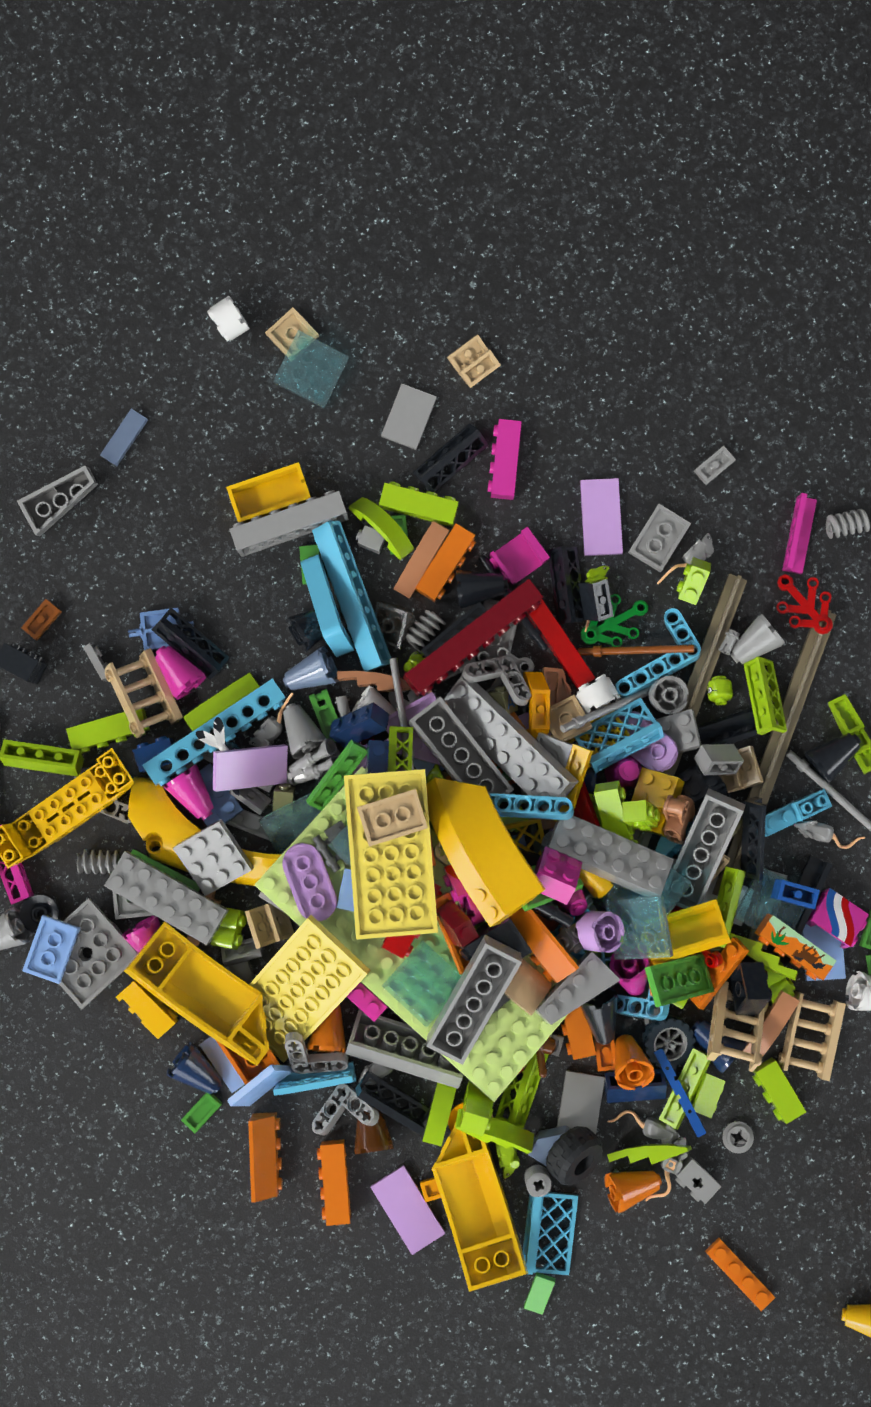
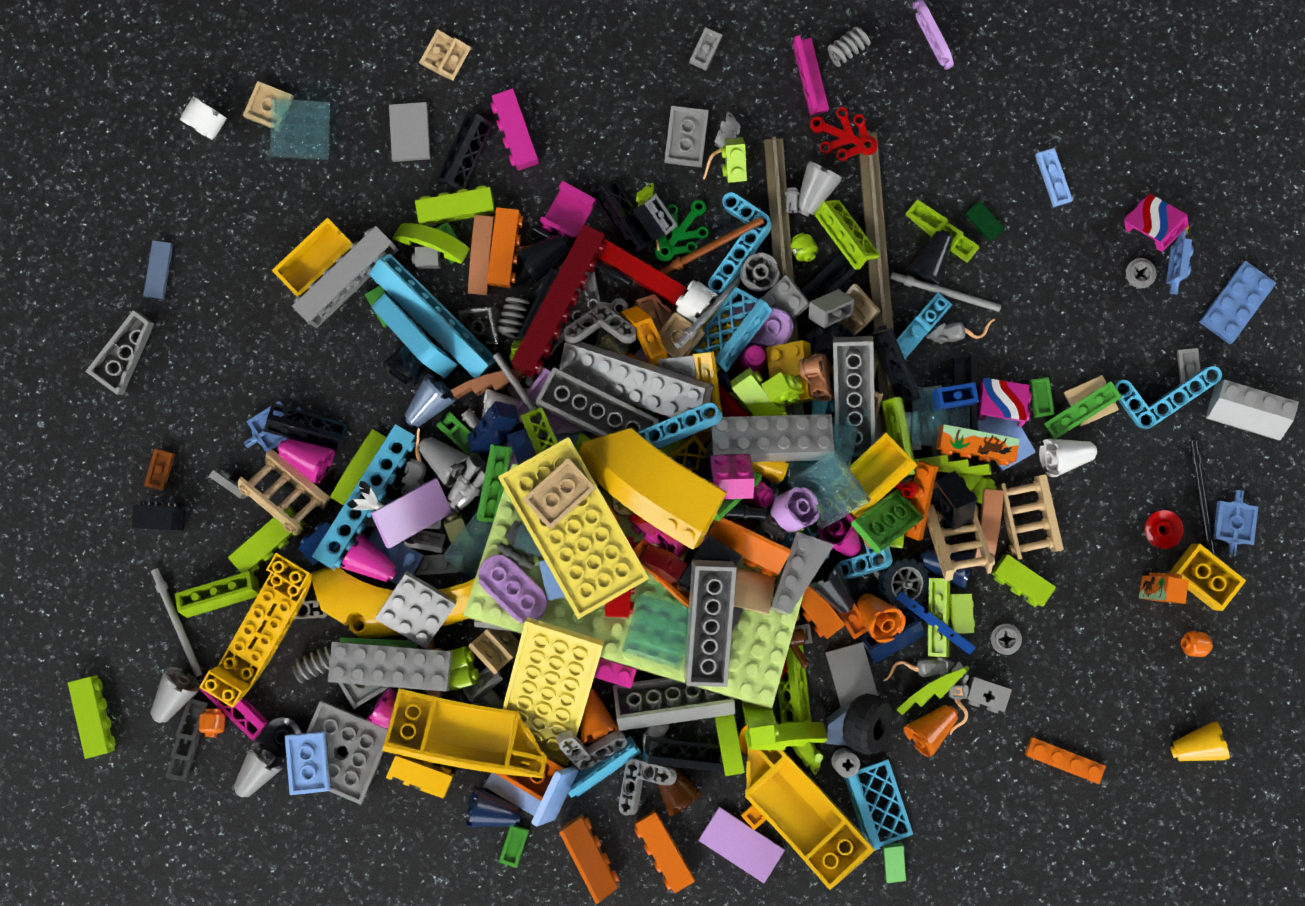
camera: 25 degrees left, 0 degrees up
lavender tile [580,478,623,556] -> none

